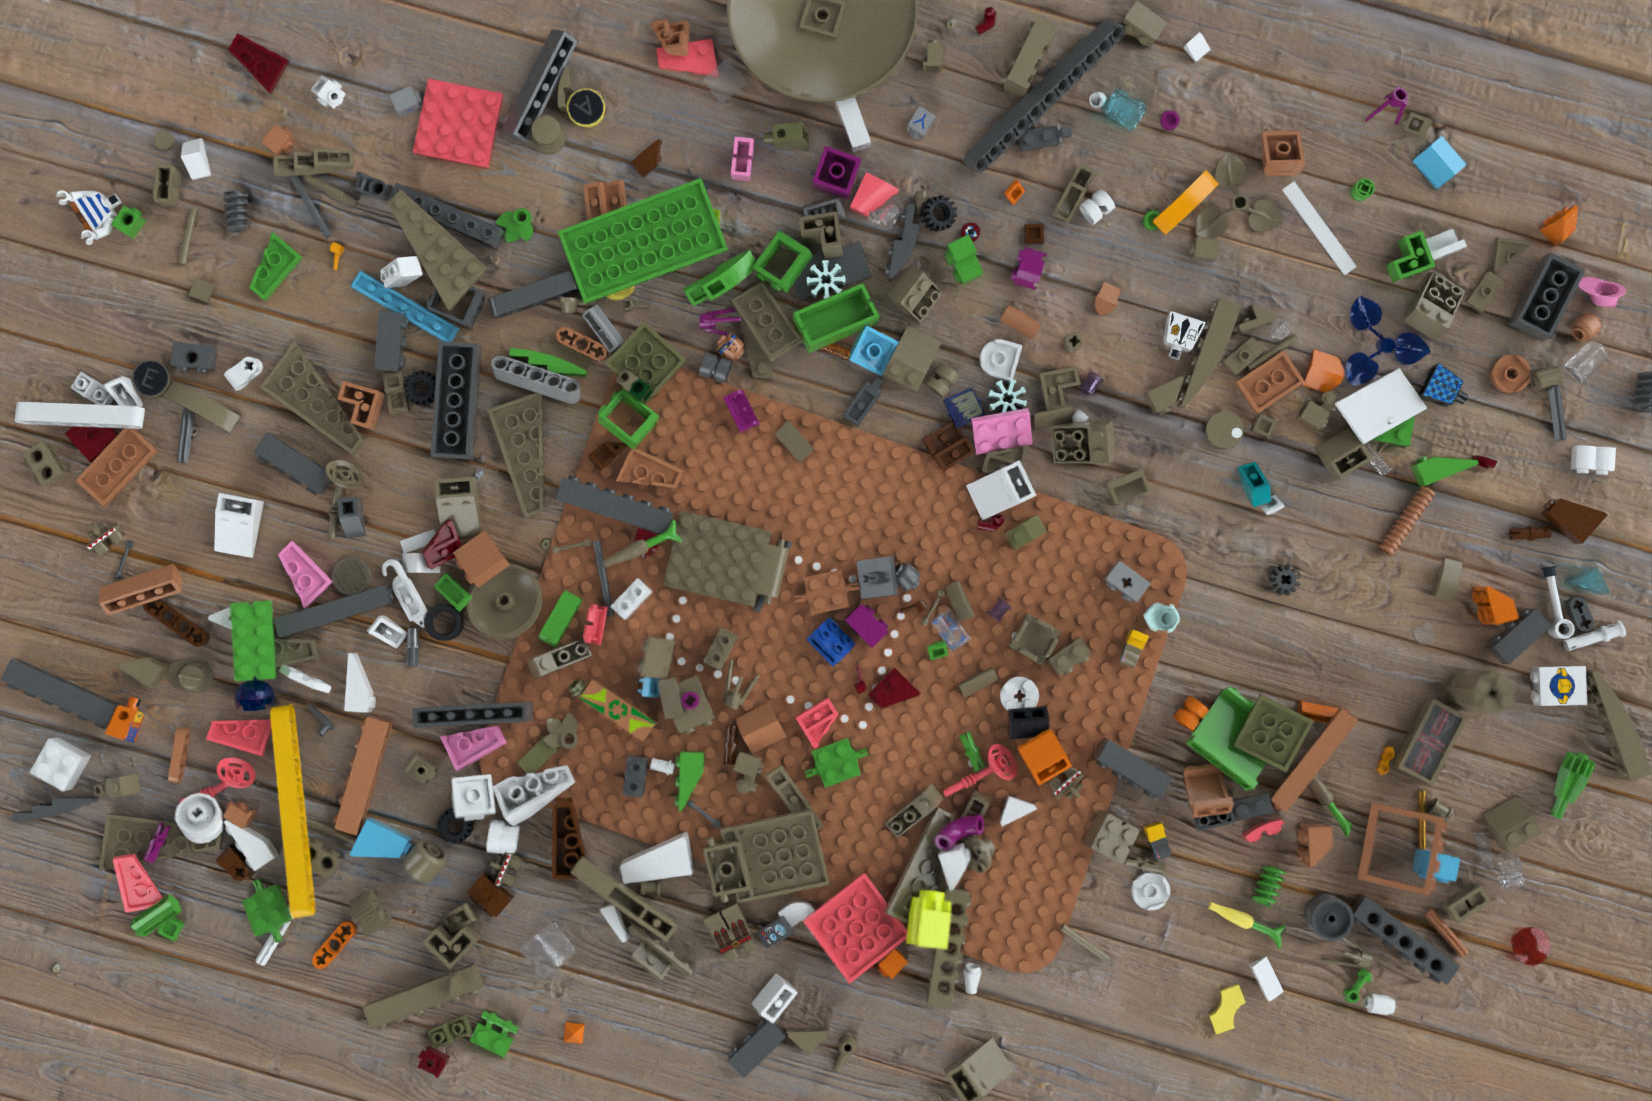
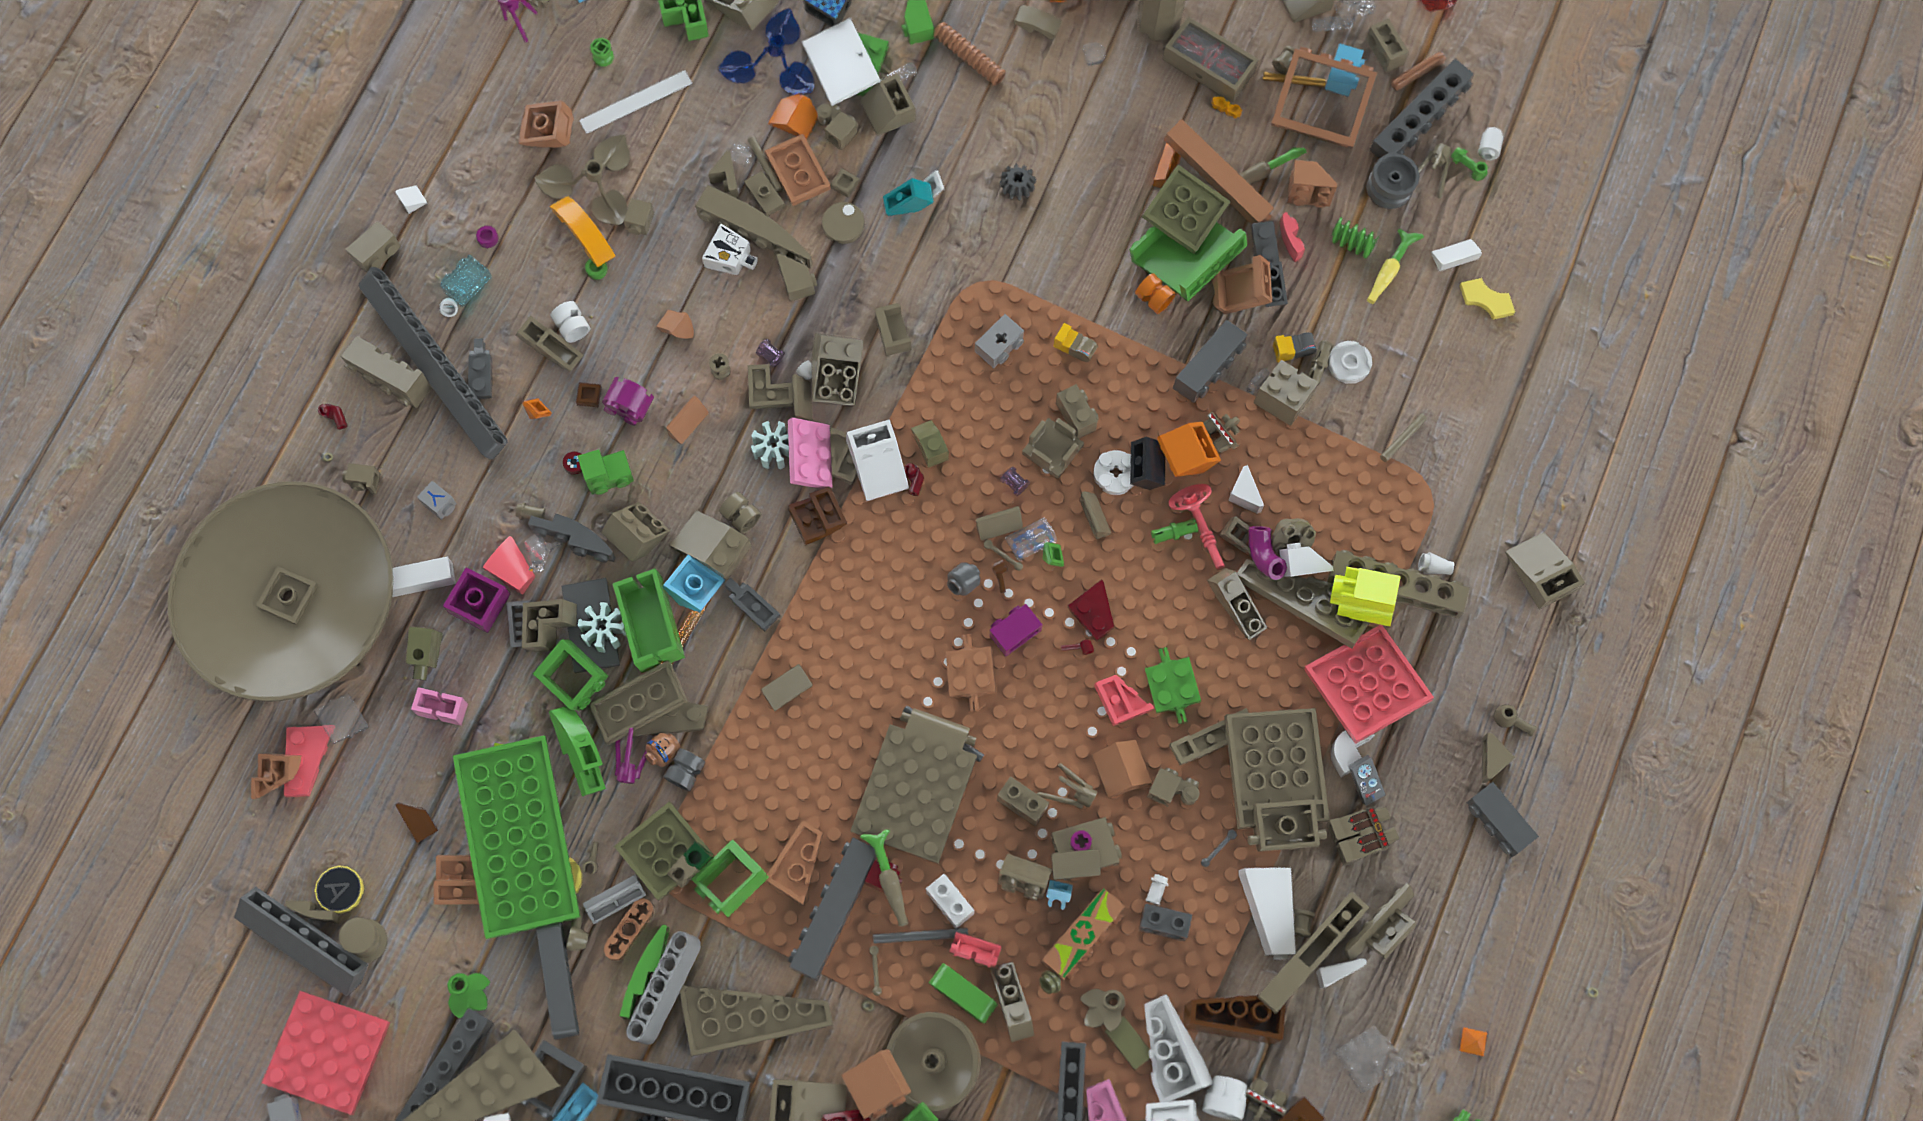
camera: 80 degrees left, 15 degrees down
reddish brown slope [588,441,628,471] -> none
bright green slope [675,751,705,811] -> none
magenta hinge [723,389,760,433] -> none
reddish brown pin [723,725,738,765] -> none
white brick [751,973,798,1023] -> none
blue bracket [806,618,856,667] -> none
dark grey tile [857,556,898,599] -> none
orange brick [878,947,908,979] -> none
black tyre [920,195,957,232] -> none
piece [943,387,986,429] -> none
white tile [979,339,1023,382] -> none
light aqua hair [1143,601,1180,634] -> none

